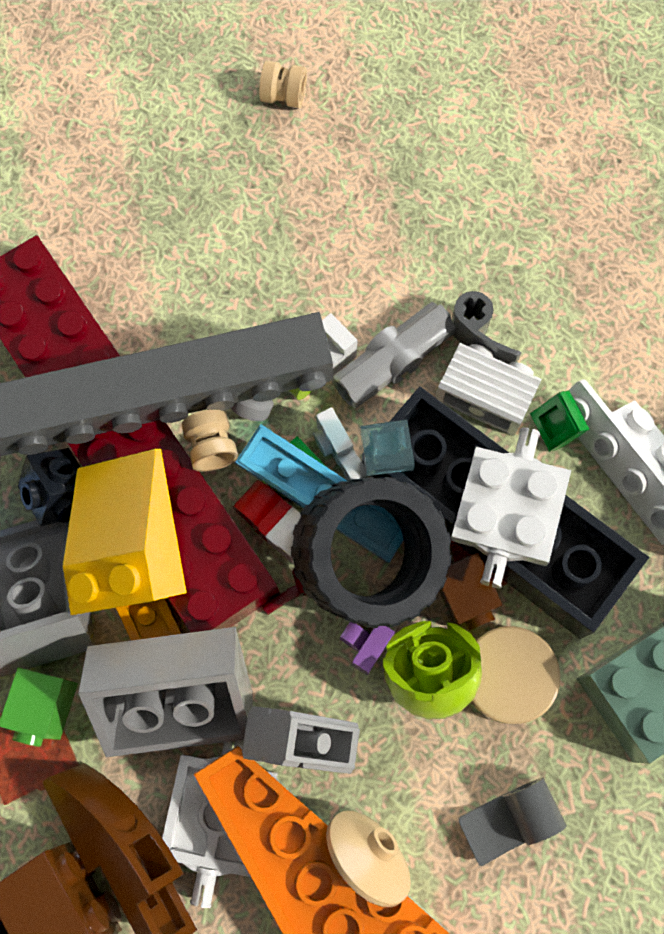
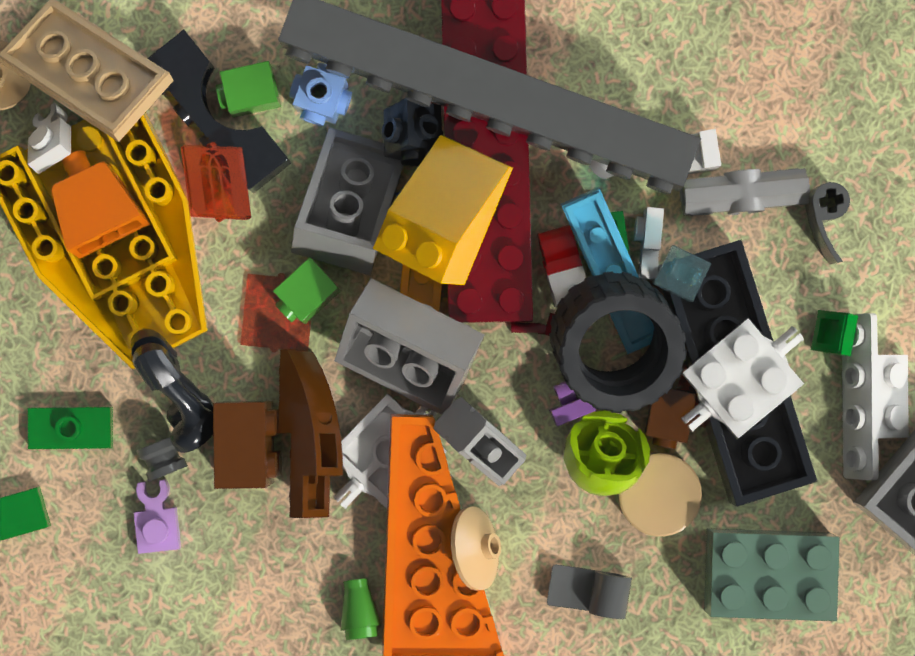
camera: 30 degrees right, 15 degrees up
tan wheel [181,410,238,472] -> none
white brick [435,343,542,436] -> none

